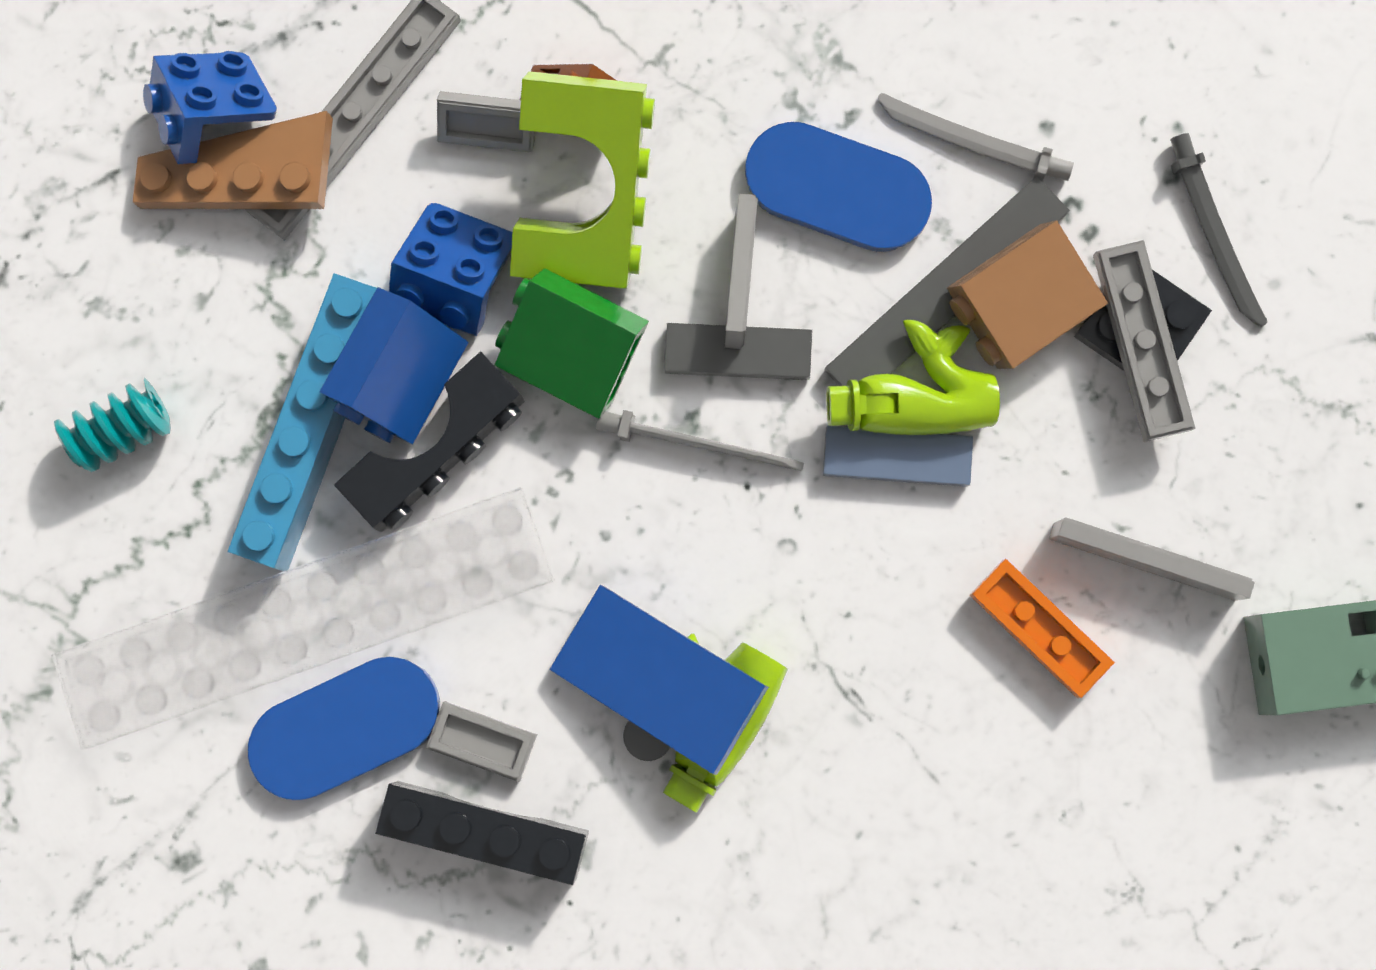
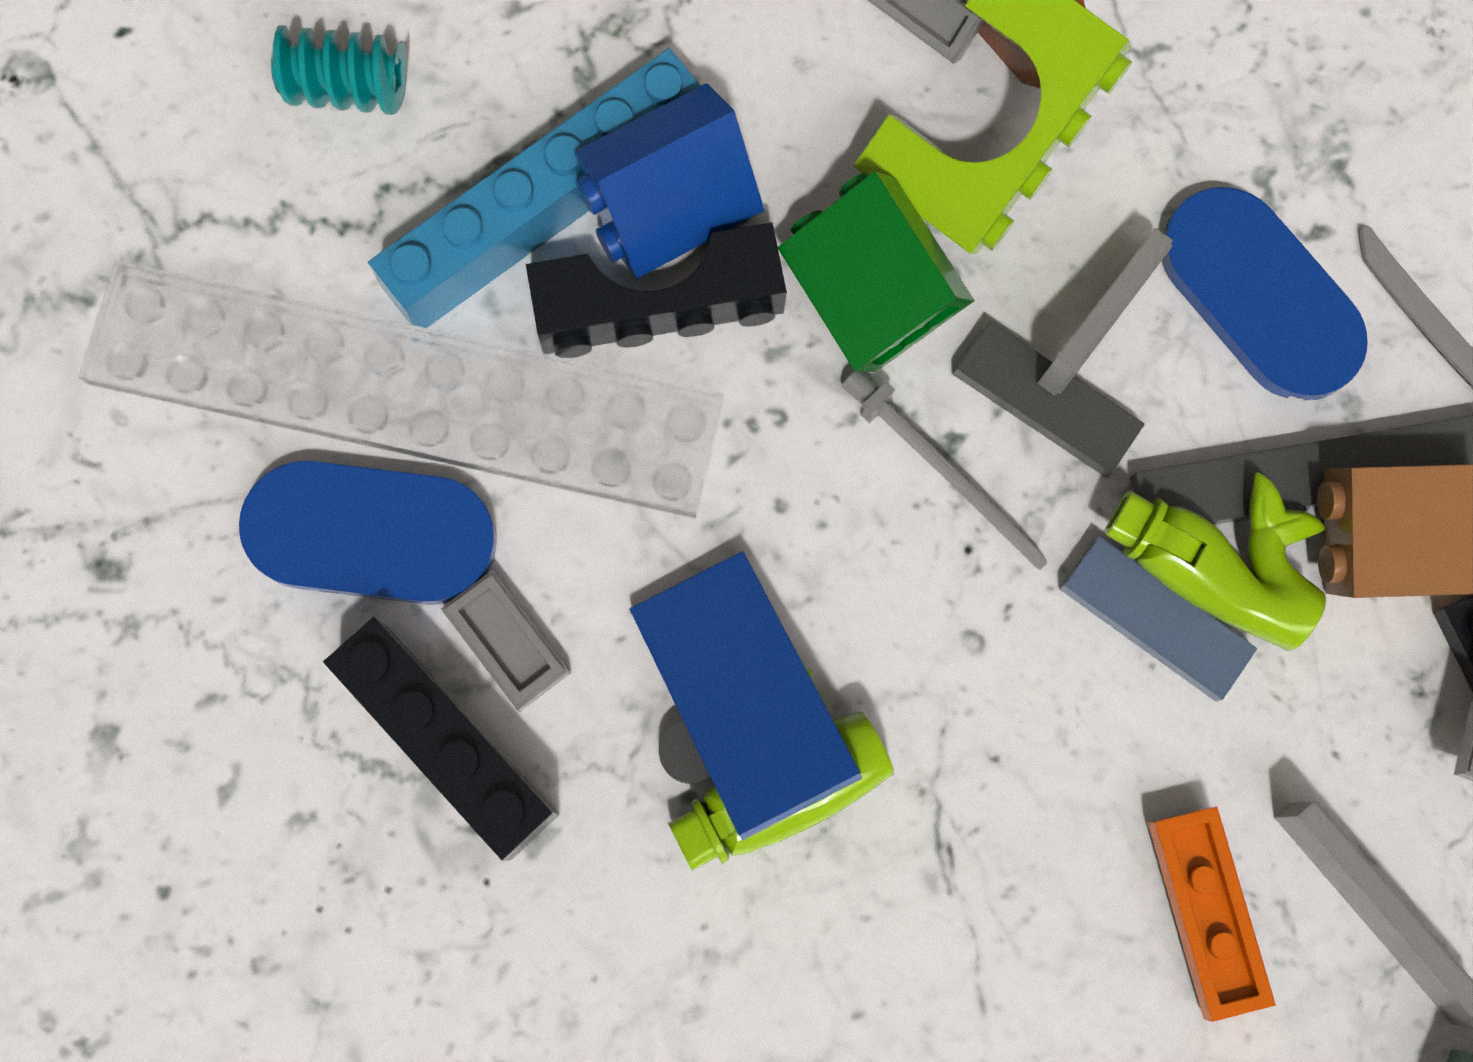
camera: 25 degrees right, 5 degrees down
blue bracket [389,203,513,336] -> none

